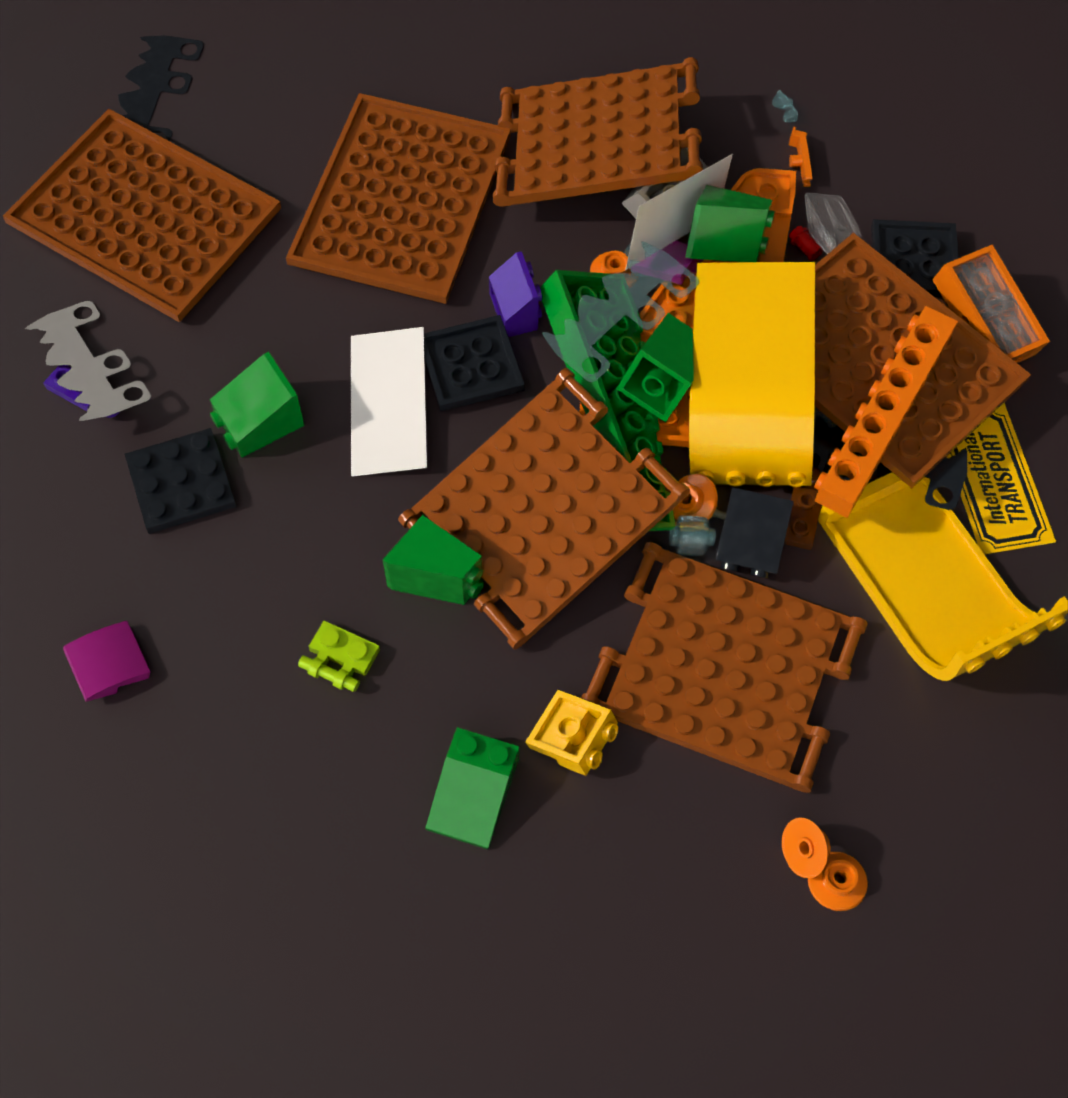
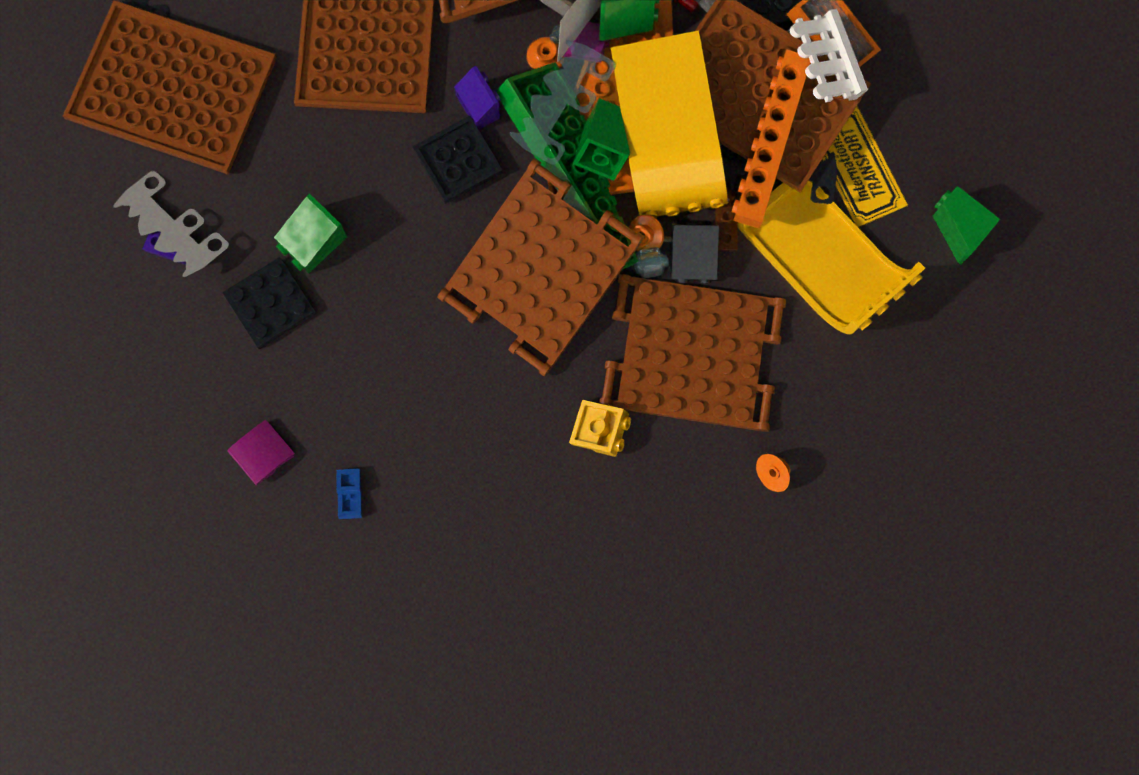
camera: 15 degrees left, 15 degrees up
lime plate [298,621,380,692] -> none
white sticker [351,327,427,476] -> none
green slope [383,515,484,605] -> none
green slope [425,727,519,850] -> none
orange piece [808,852,868,911] -> none
none -> blue slope [337,468,362,519]
none -> white fence [790,9,868,102]

